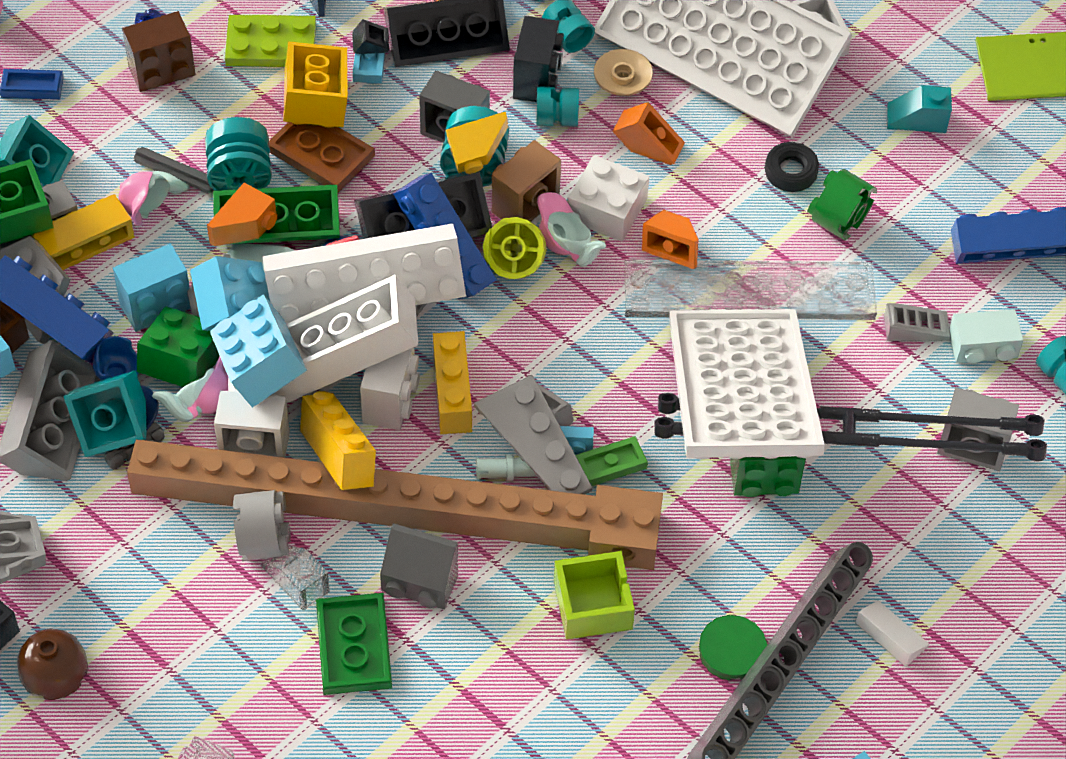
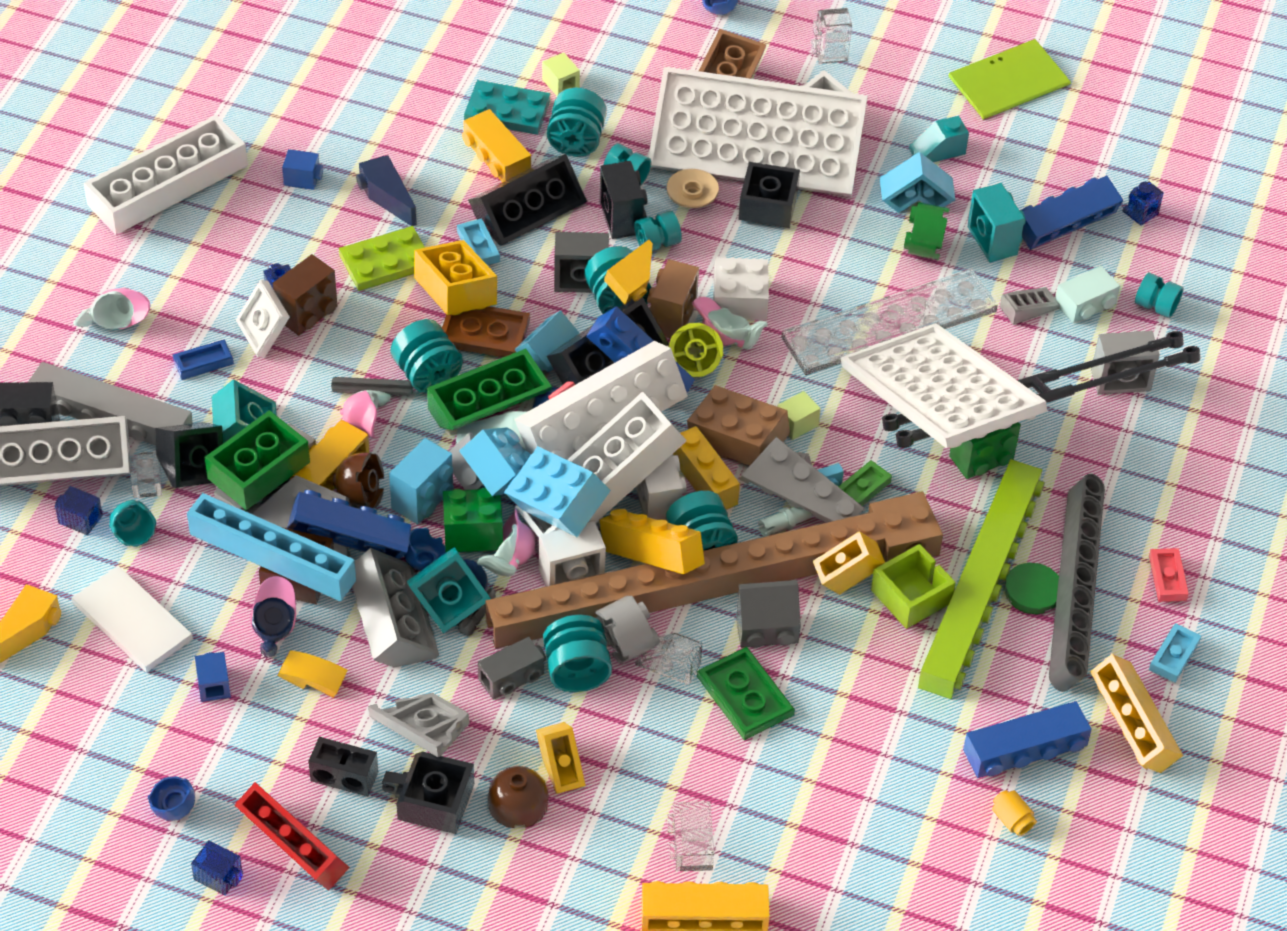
camera: 25 degrees left, 5 degrees down
orange slope [207,183,277,246] -> none
black slope [352,19,389,54] -> none
orange slope [612,102,685,165] -> none
orange slope [642,209,699,269] -> none
black tyre [764,142,819,192] -> none
white slope [855,600,929,667] -> none
none -> white tile [236,280,290,358]
none -> reddish brown cylinder [333,452,384,509]
none -> dark grey brick [478,637,546,700]
none -> medium azure brick [514,310,580,373]
none -> yellow slope [536,722,586,794]
none -> teal wheel [543,615,612,693]
none -> teal wheel [666,491,738,551]
none -> medium nougat brick [687,385,790,466]
none -> black brick [738,161,800,228]
none -> yellowish green brick [777,391,821,440]
none -> yellow brick [813,531,885,595]
none -> medium azure brick [880,152,956,213]
none -> lime brick [918,459,1045,699]
none -> teal brick [967,183,1025,263]
none -> coral plate [1149,548,1189,602]

